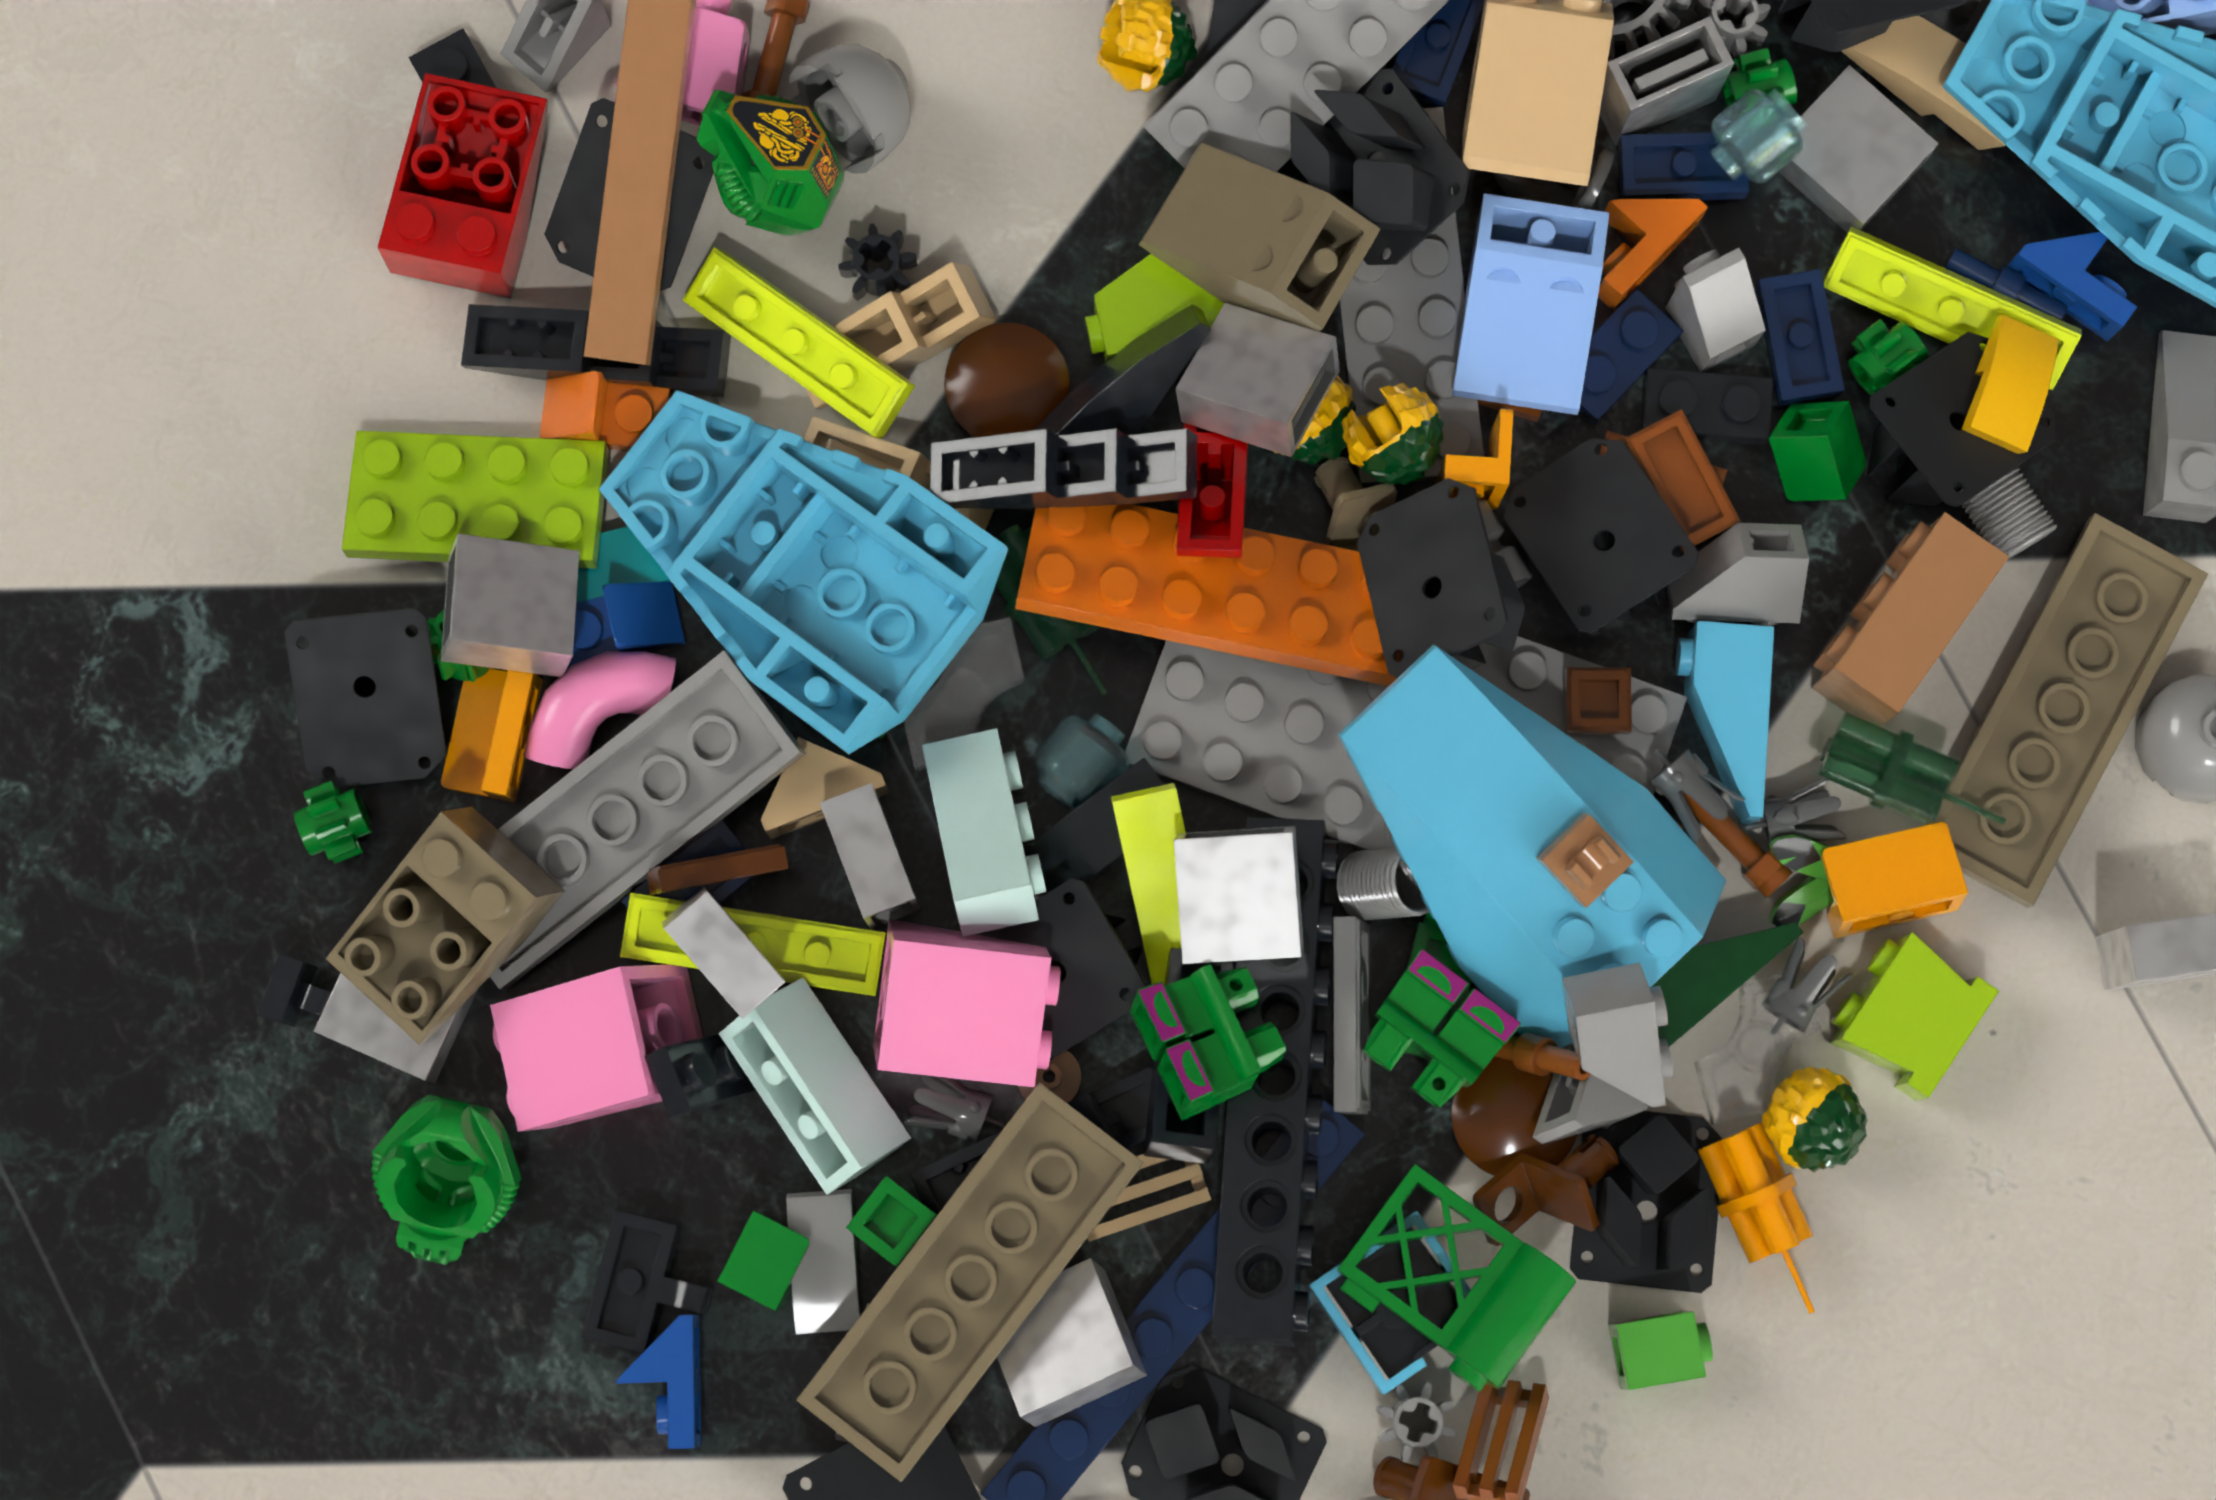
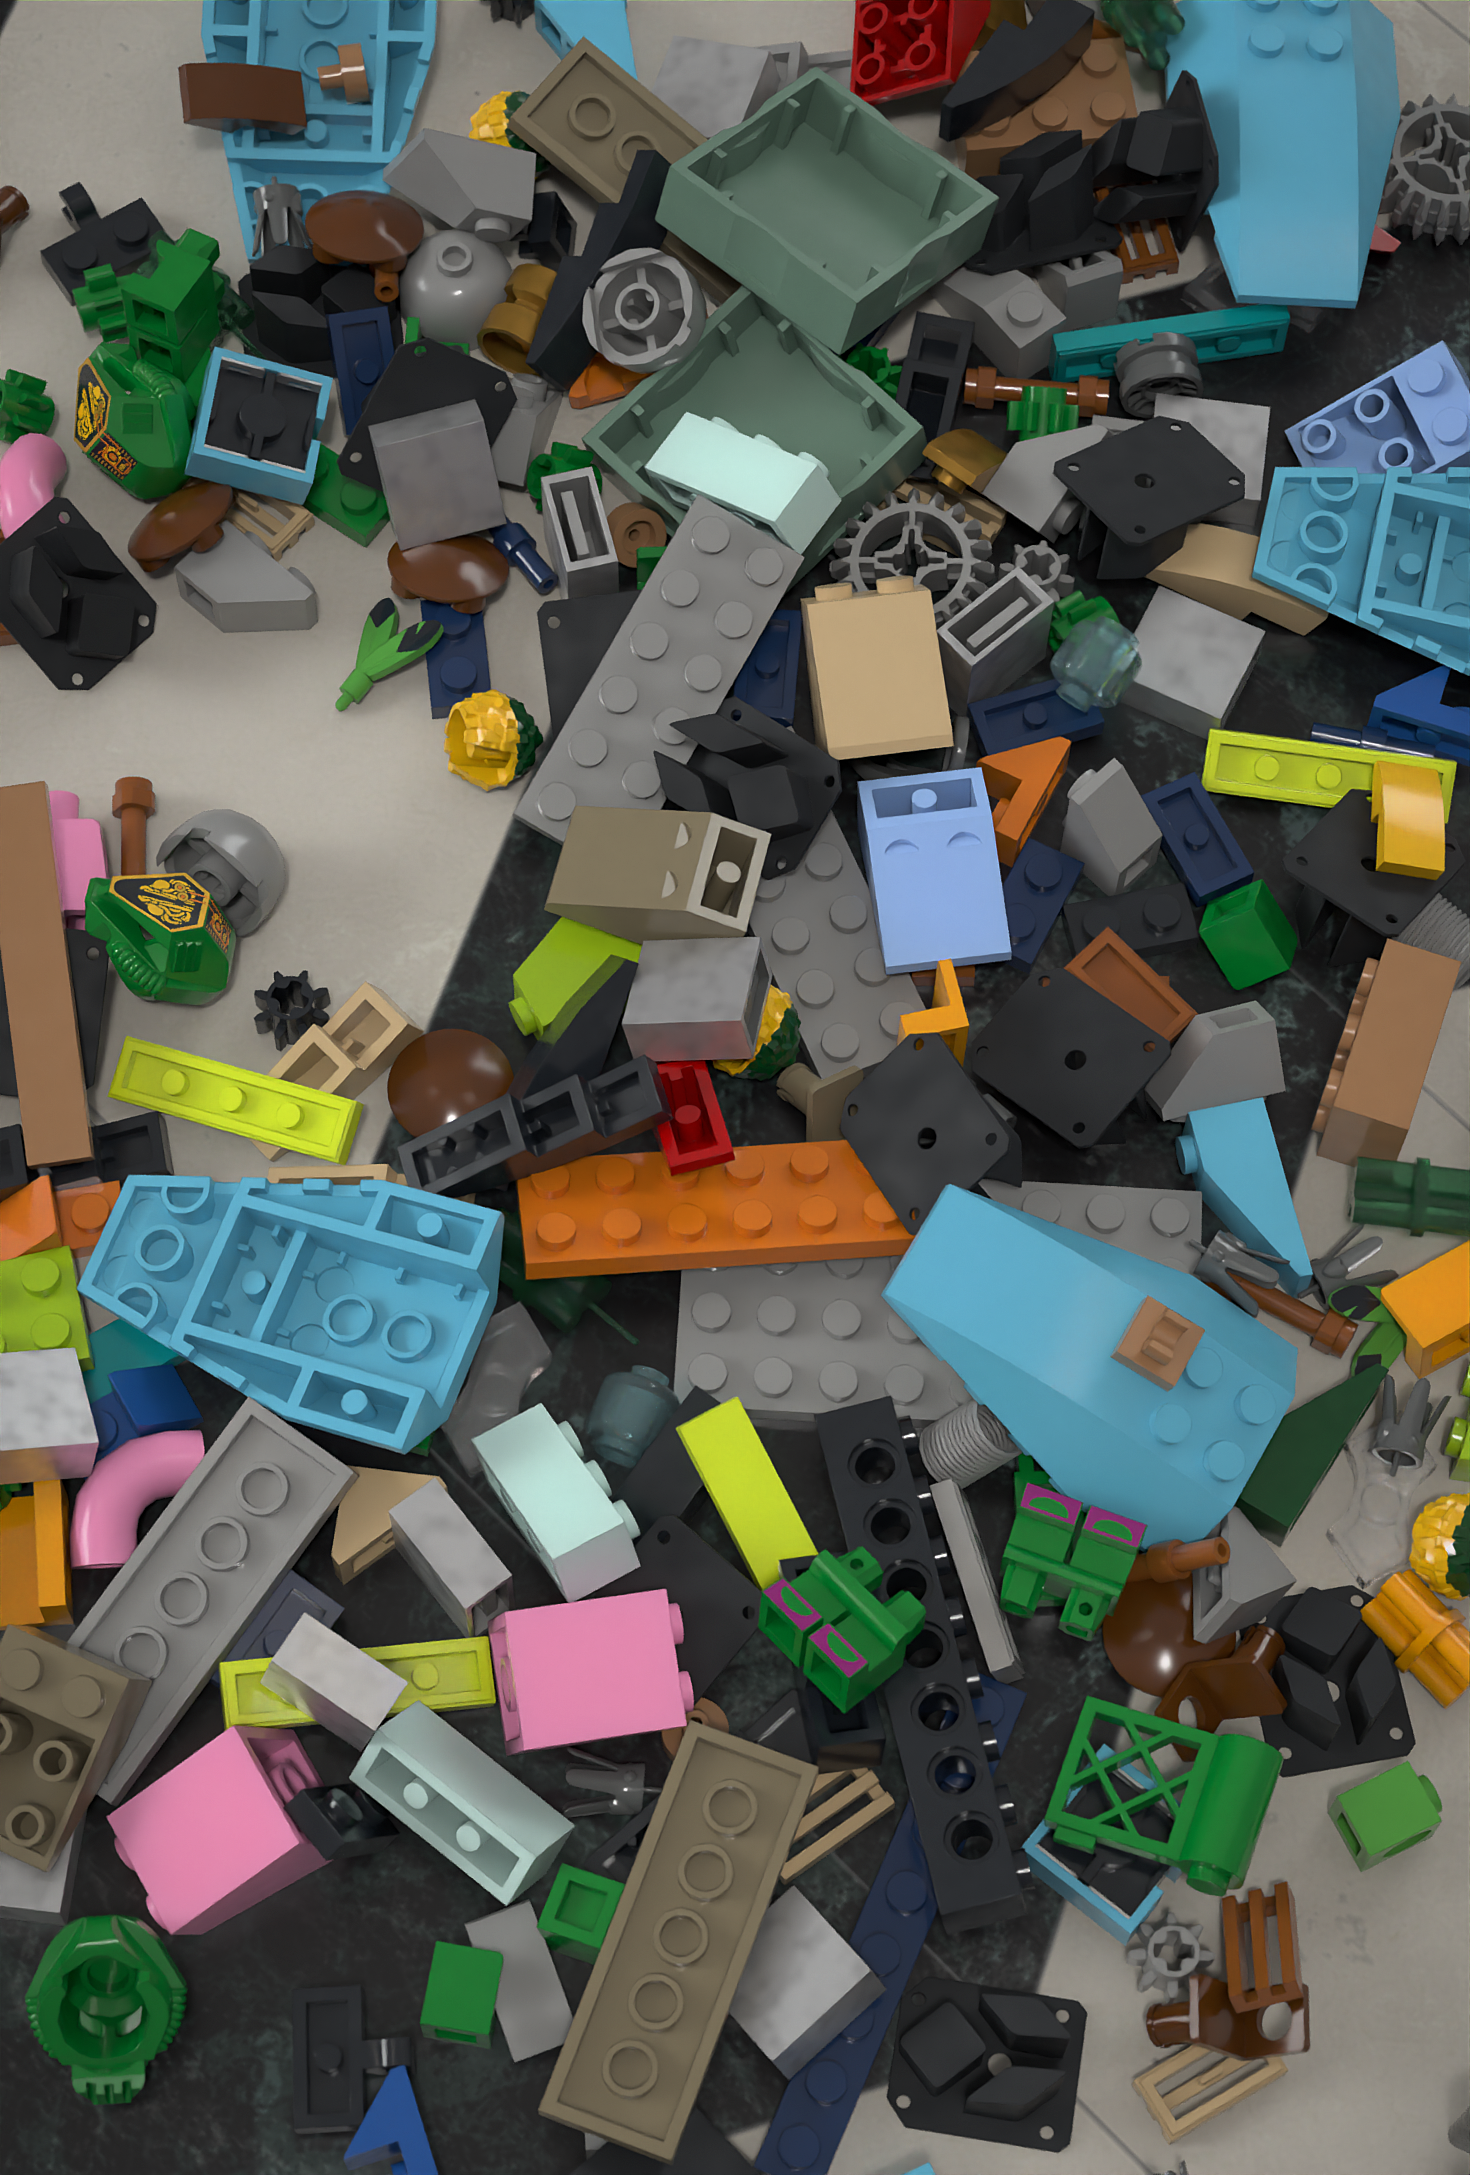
camera: 20 degrees left, 15 degrees down
reddish brown tile [646,844,789,895] -> none
flat silver piece [1174,826,1304,964] -> none
piece [1341,383,1444,485] -> none
light grey slope [1562,963,1673,1108] -> none
reddish brown tile [1564,667,1632,734] -> none
green gear [1848,319,1929,396] -> none

